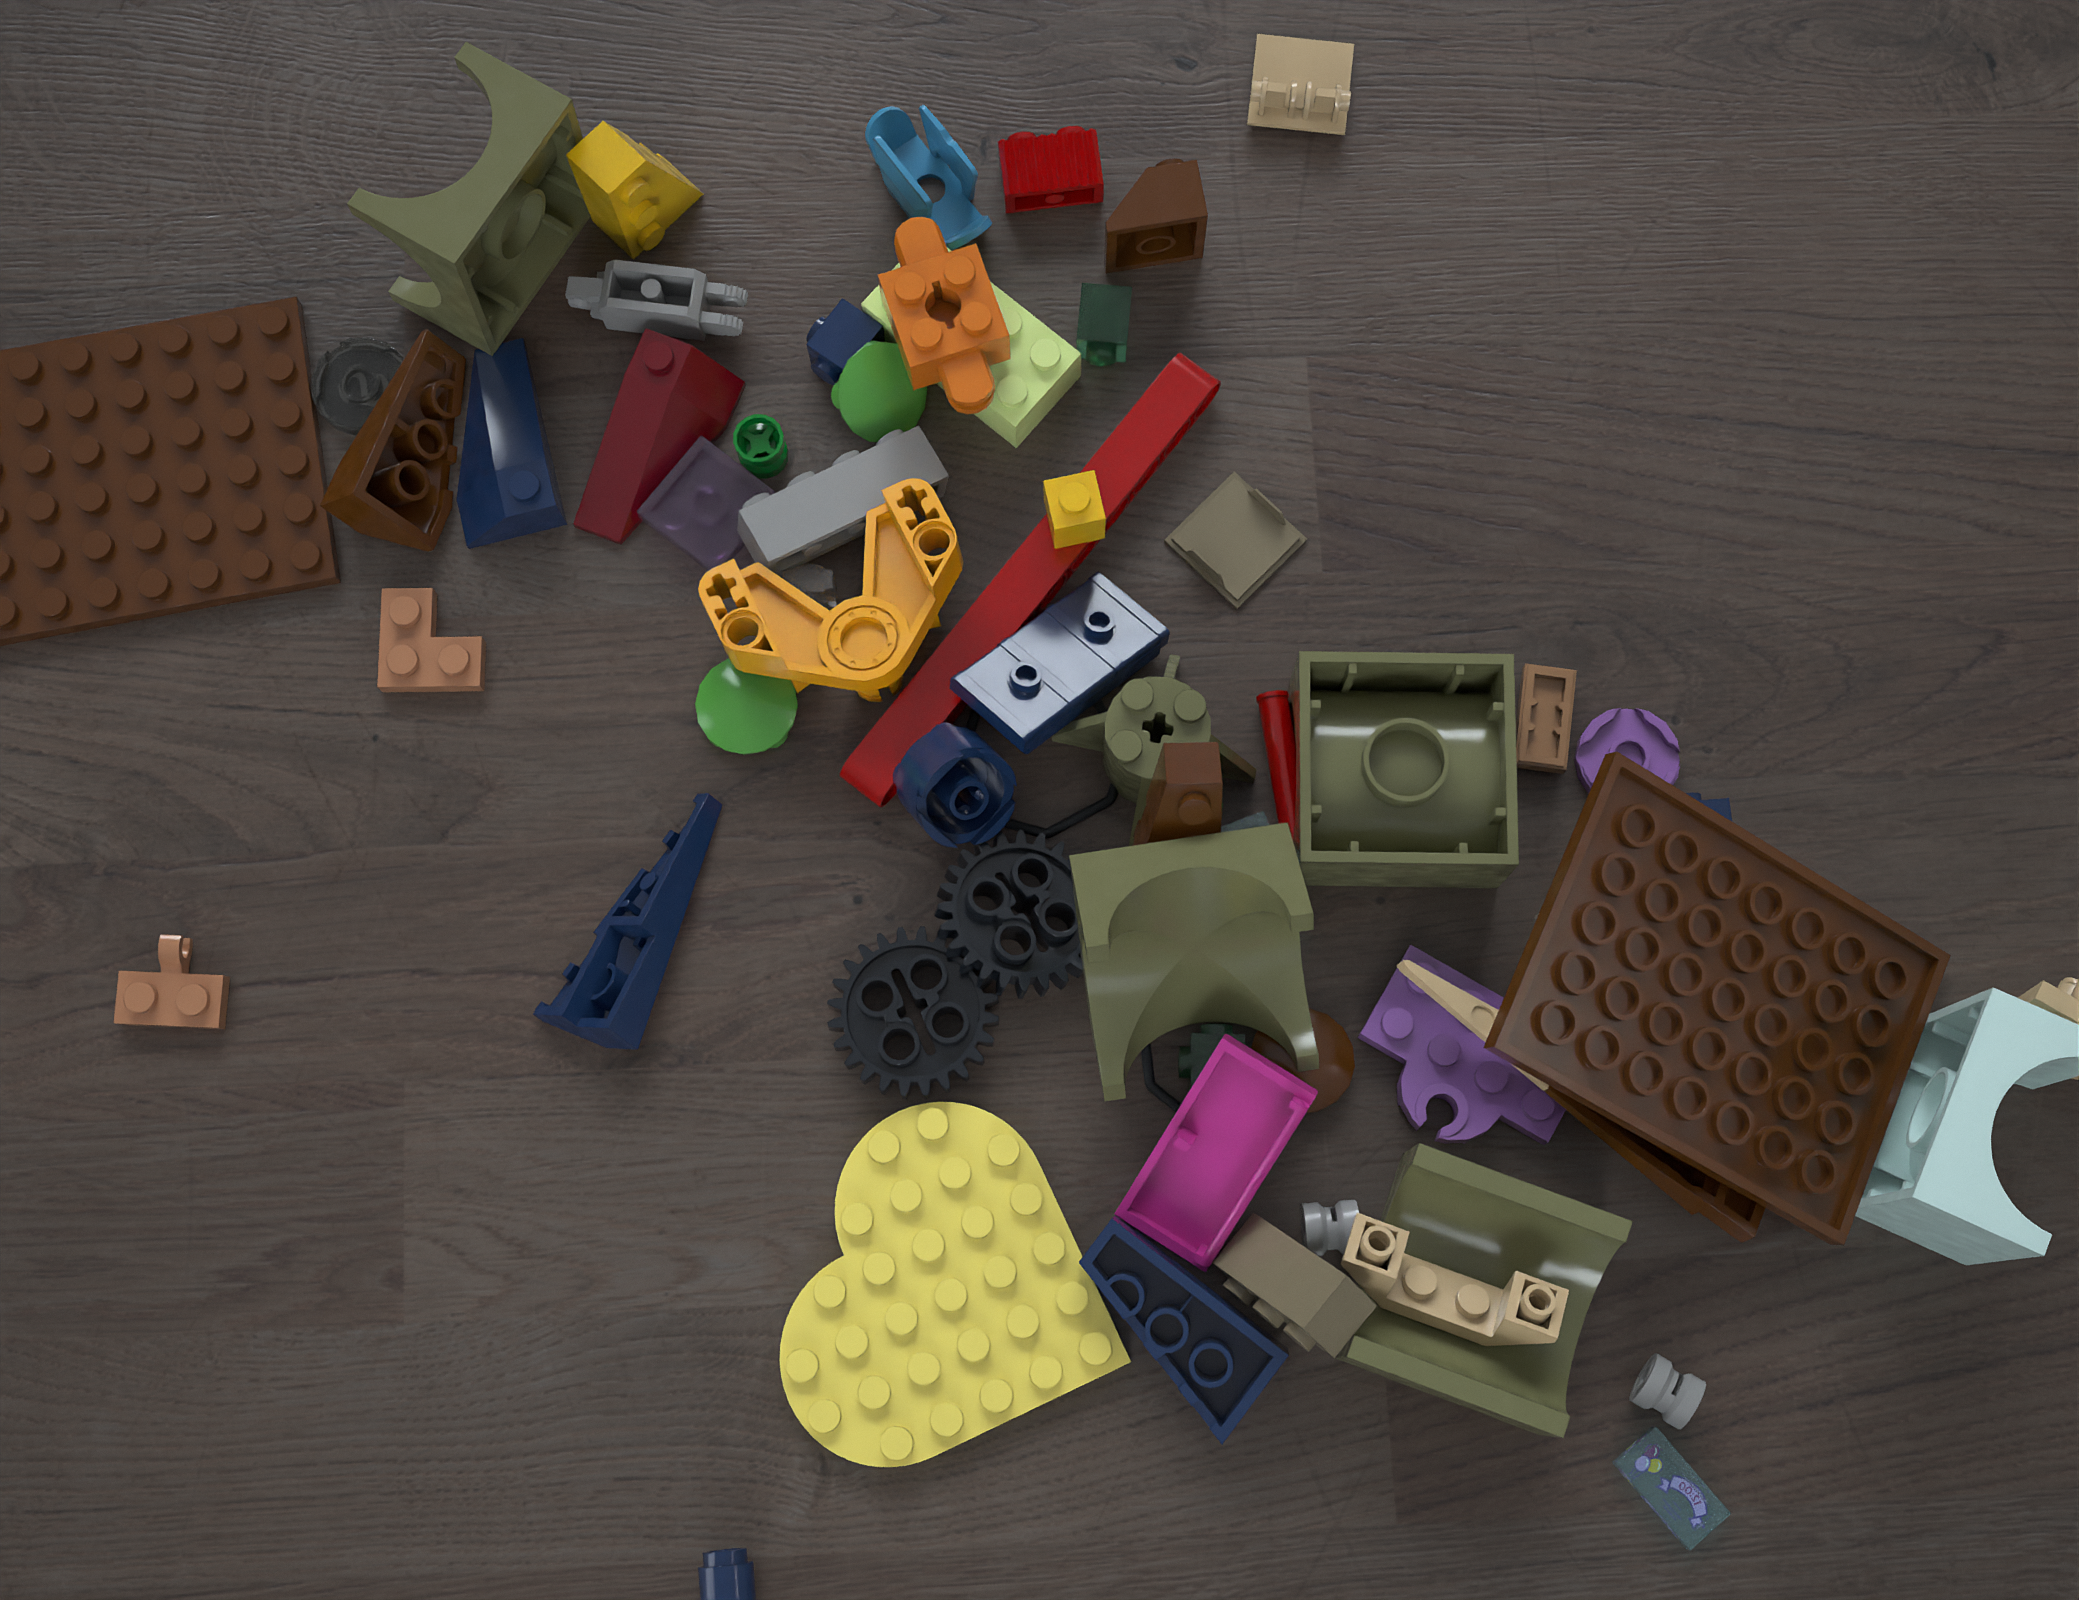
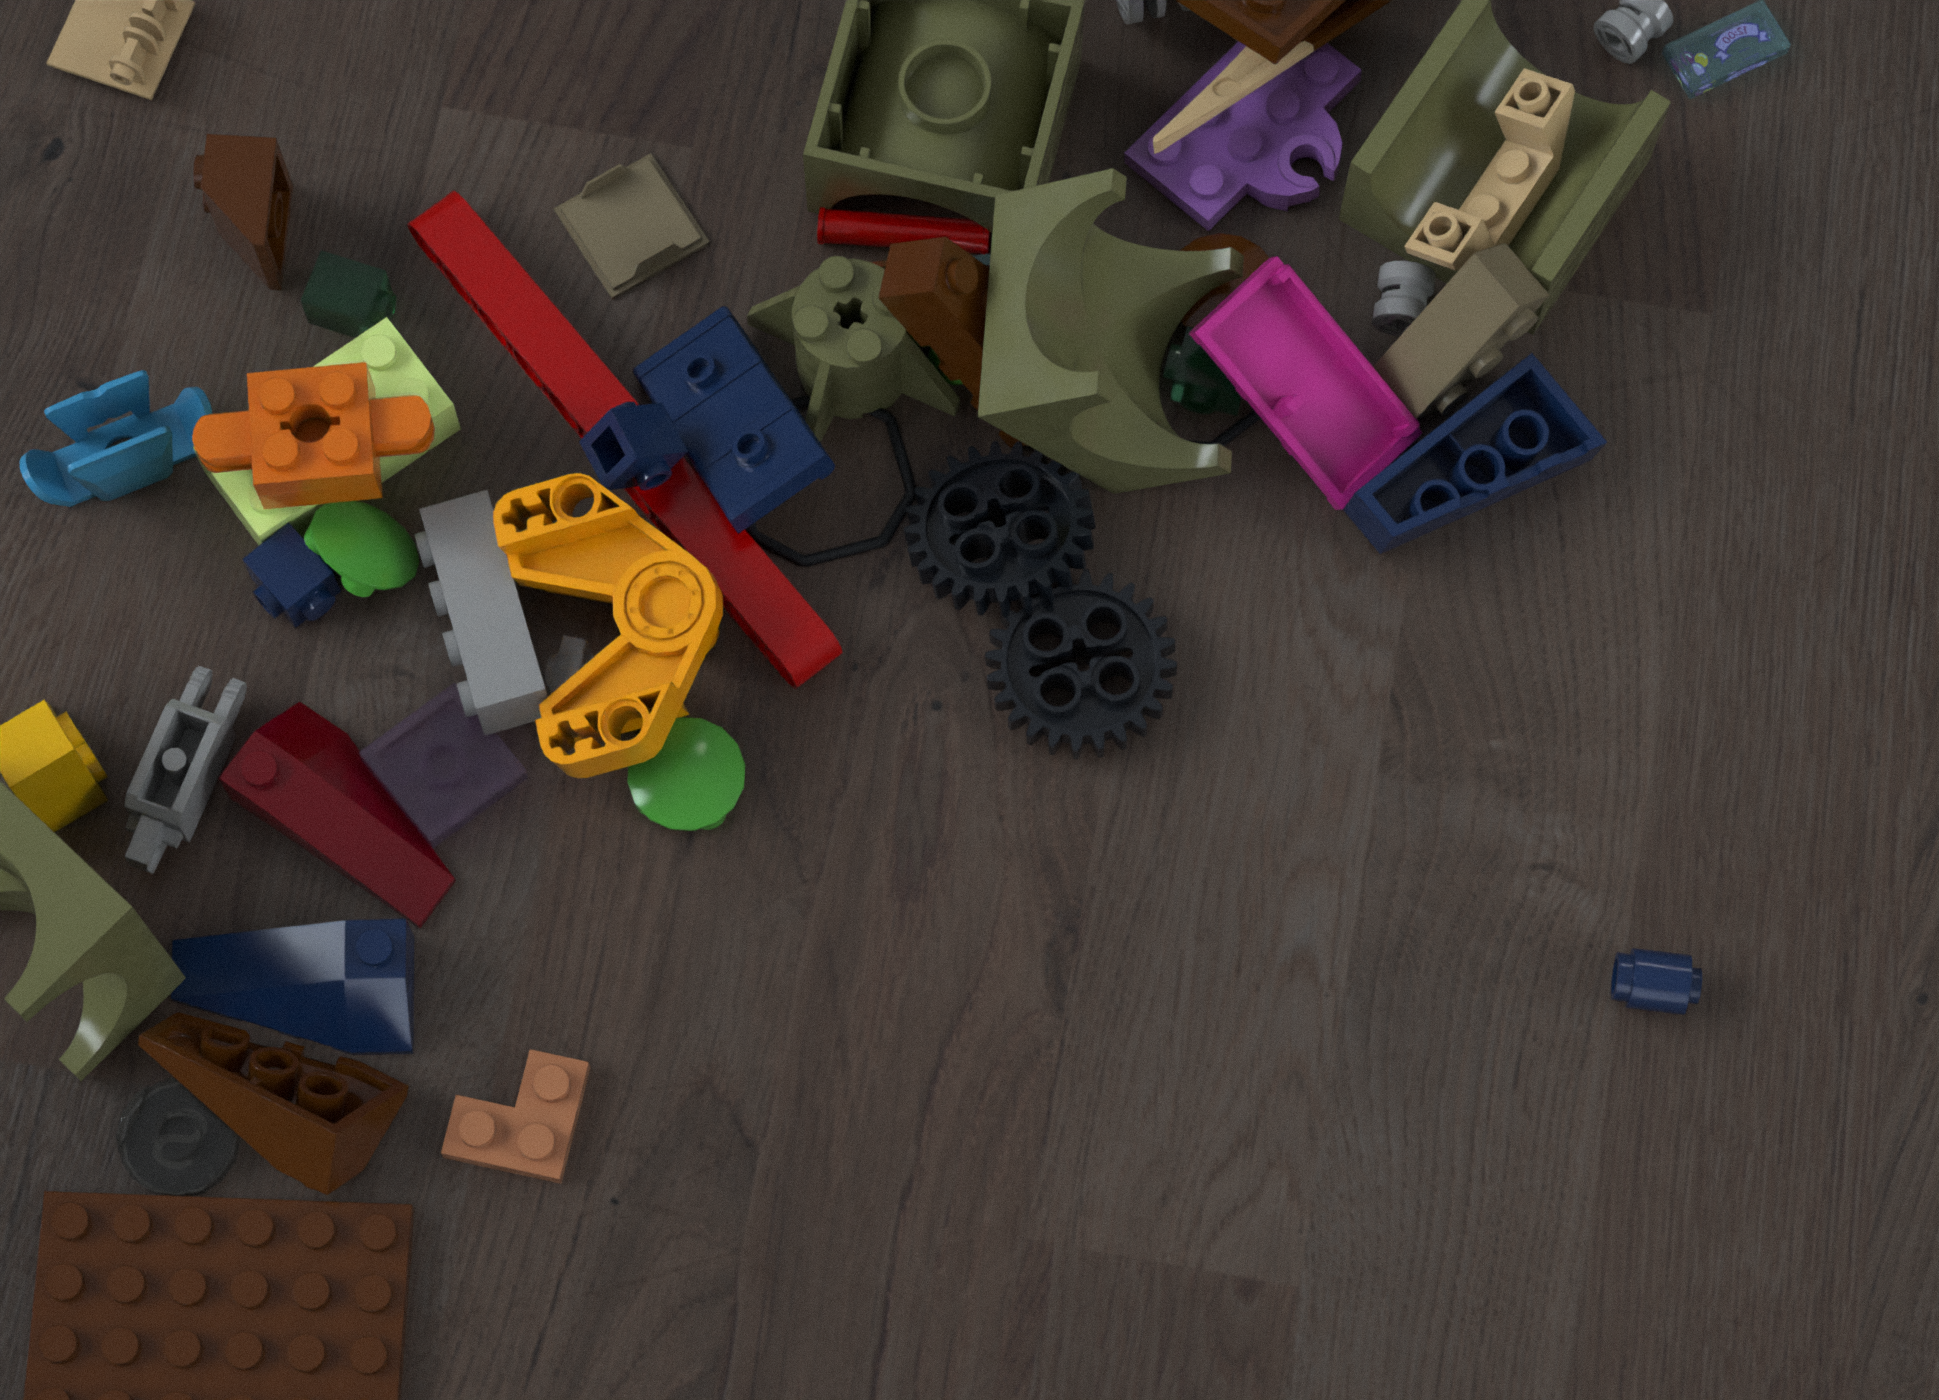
camera: 80 degrees left, 5 degrees down
dark blue wedge [533,793,722,1050] -> none
green wheel [733,414,789,479] -> none
light yellow plate [780,1102,1131,1467] -> none
dark blue brick [892,723,1017,848] -> none
red brick [998,126,1104,214] -> none
yellow brick [1043,470,1106,549] -> none
none -> dark blue brick [579,402,688,490]

